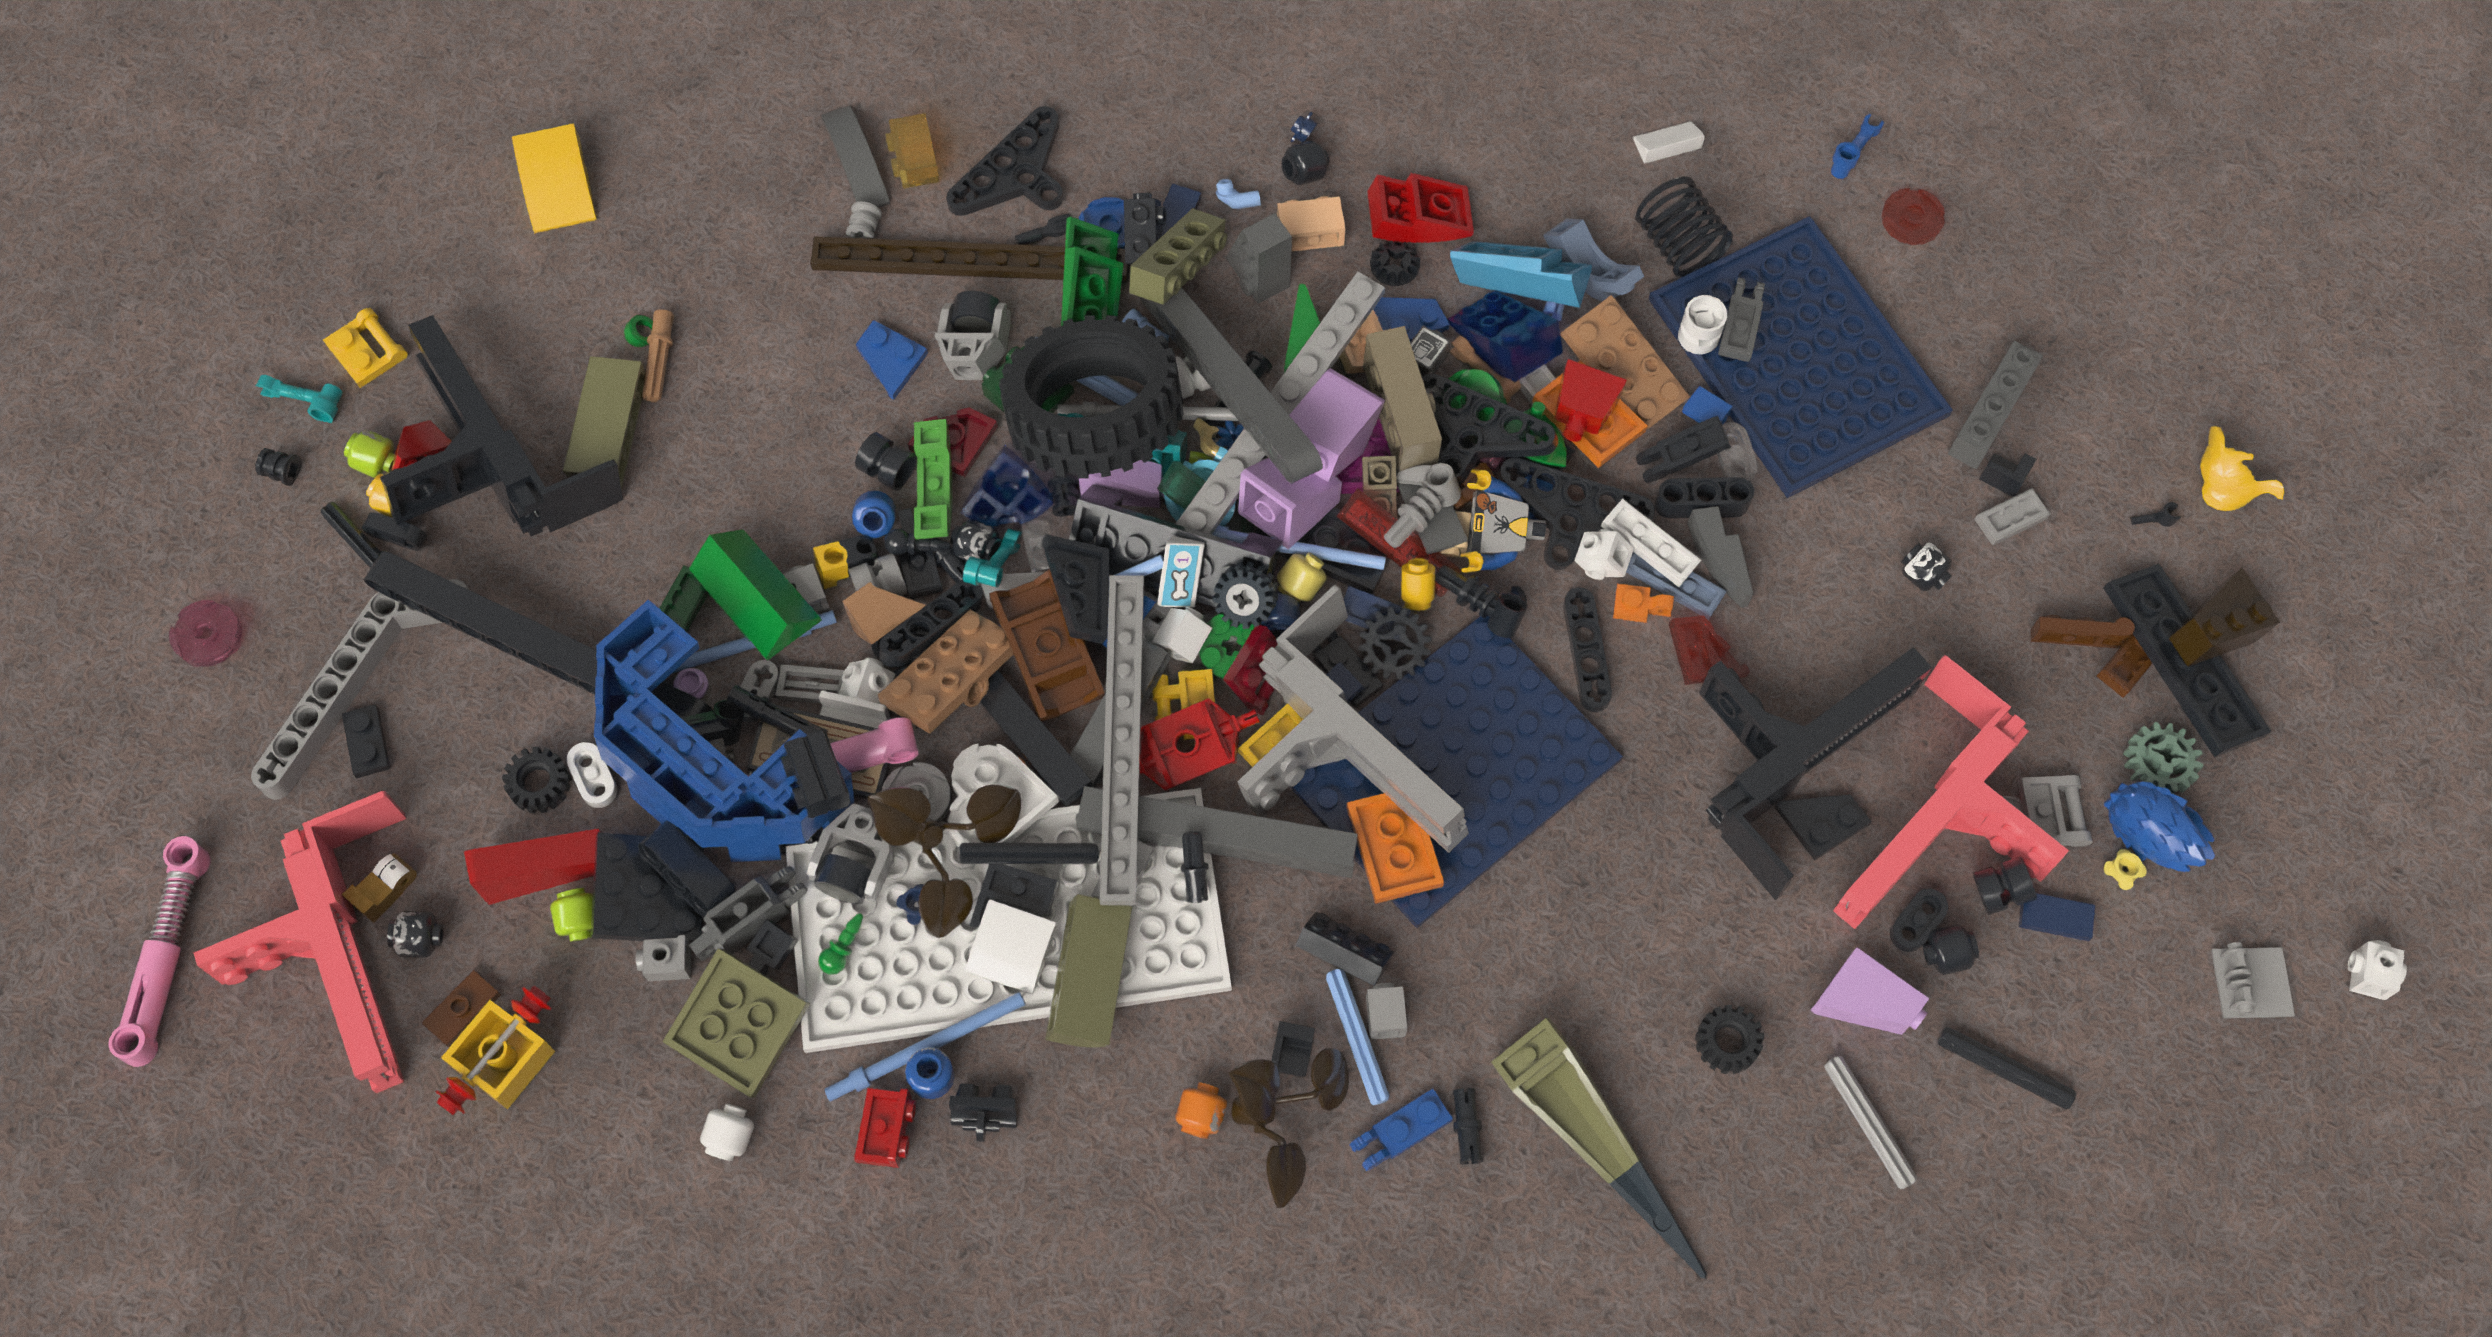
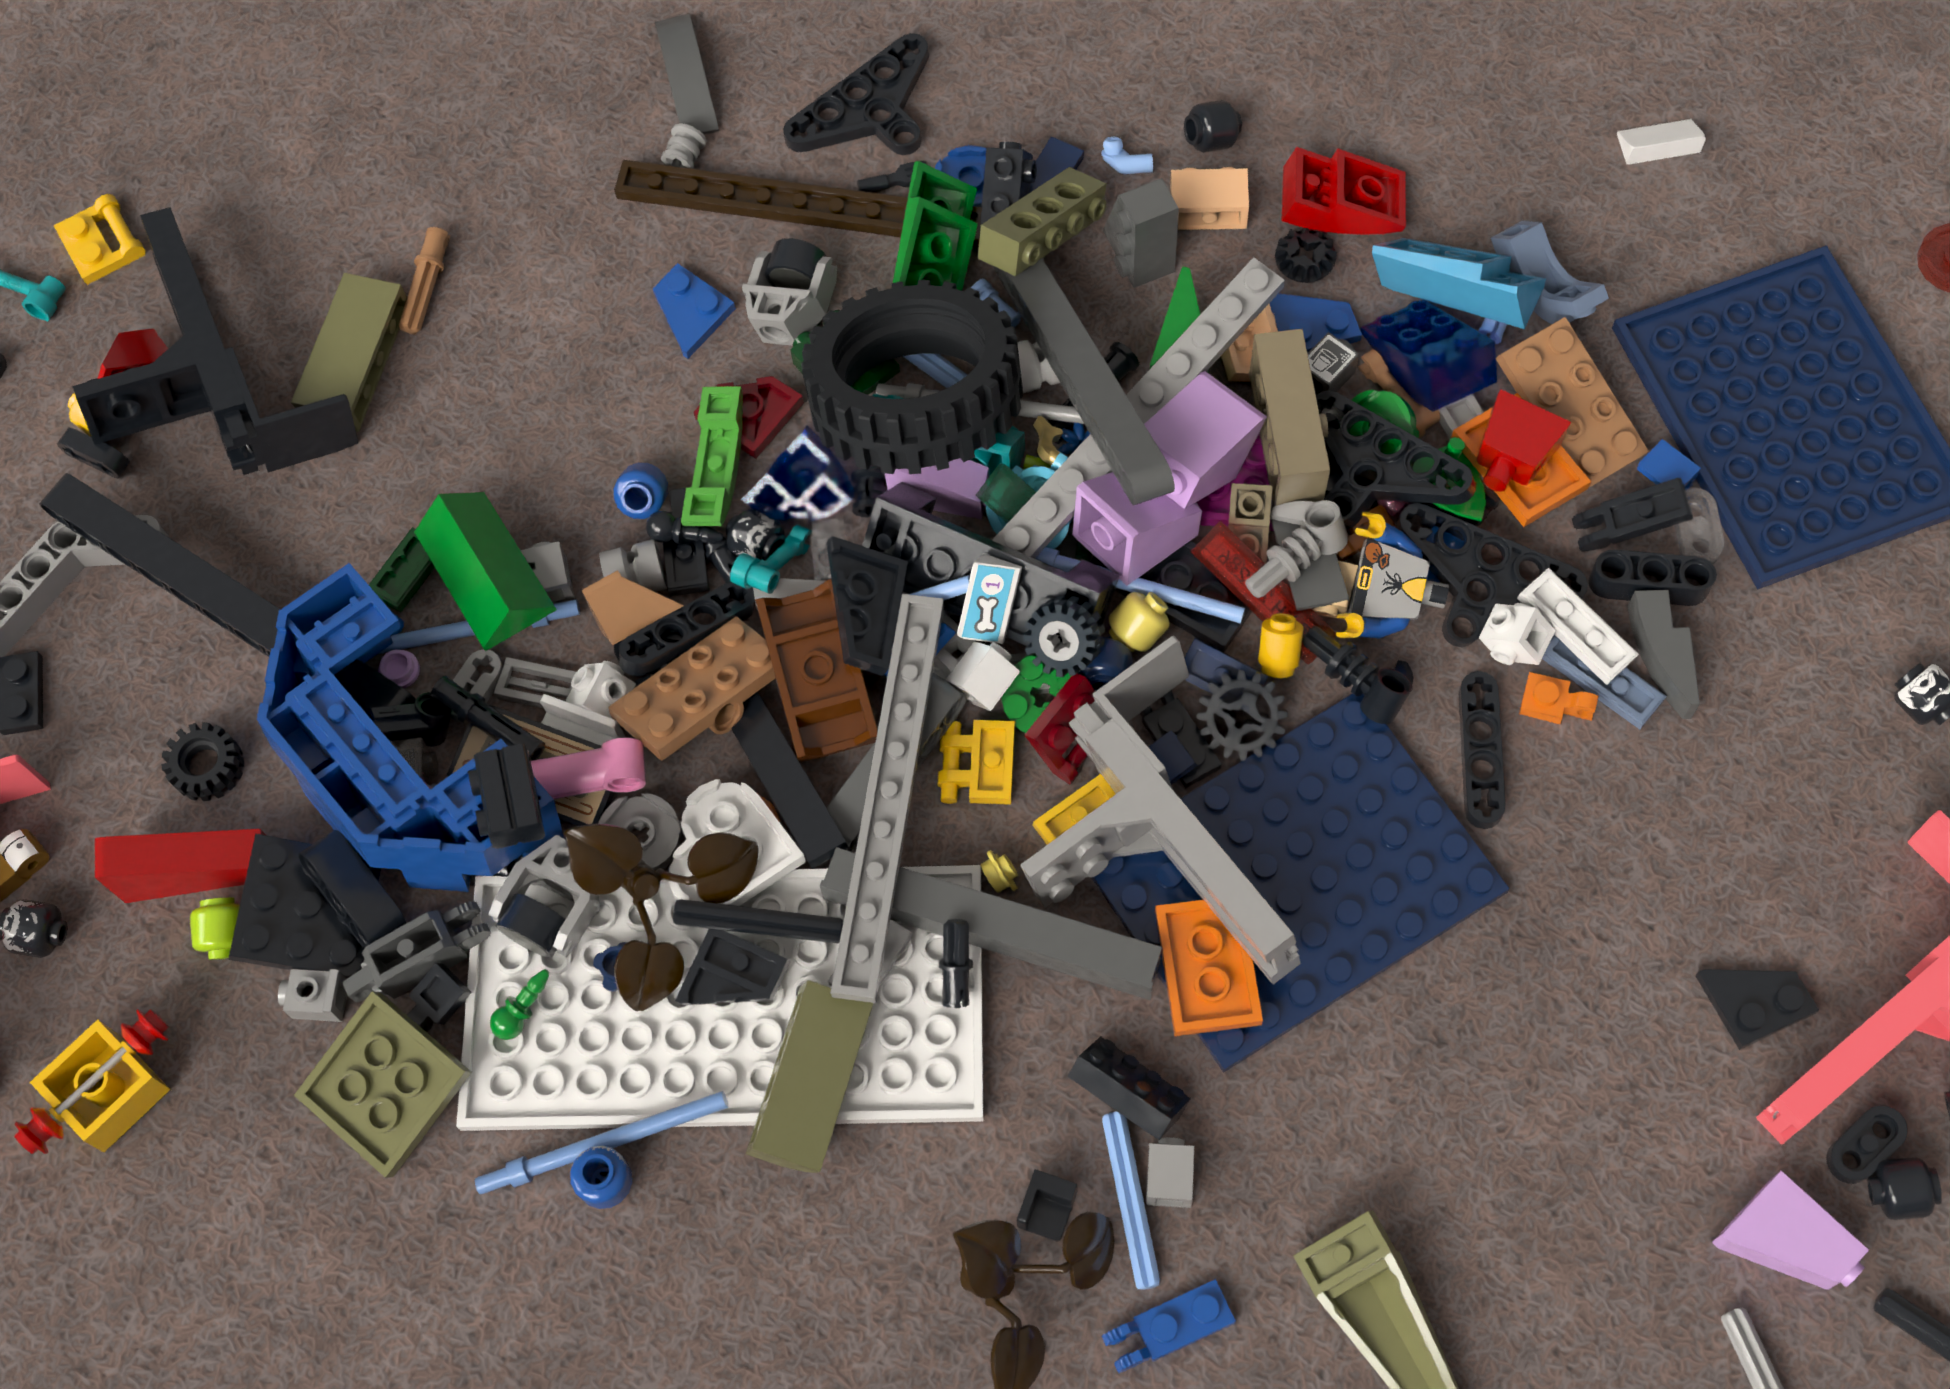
camera: 15 degrees right, 0 degrees up
black axle [320,502,381,568] -> none
lime head [344,429,395,478] -> none
reddish brown plate [422,970,501,1048] -> none
yellow slope [512,123,597,233] -> none
white plate [567,742,617,808] -> none
green piece [624,315,653,347] -> none
white head [700,1104,754,1161] -> none
leg [813,535,880,589] -> none
red bracket [854,1088,916,1168] -> none
black wheel [855,432,917,491] -> none
clear yellow brick [885,113,940,189] -> none
black hips [949,1083,1017,1142] -> none
white slope [965,899,1057,995] -> none
red plate [1139,698,1260,792] -> none
orange head [1175,1082,1227,1139] -> none
dark blue plate [1290,111,1318,143] -> none
black pin [1452,1088,1483,1165] -> none
black piece [1635,176,1733,277] -> none
clear red wing [1668,615,1750,685] -> none
white wheel [1678,295,1727,354] -> none
black tyre [1695,1005,1764,1074] -> none
black piece [1699,647,1932,900] -> none
dark grey hinge [1718,277,1765,362] -> none
blue brick [1831,114,1884,179] -> none
none -> light yellow plate [980,850,1018,893]

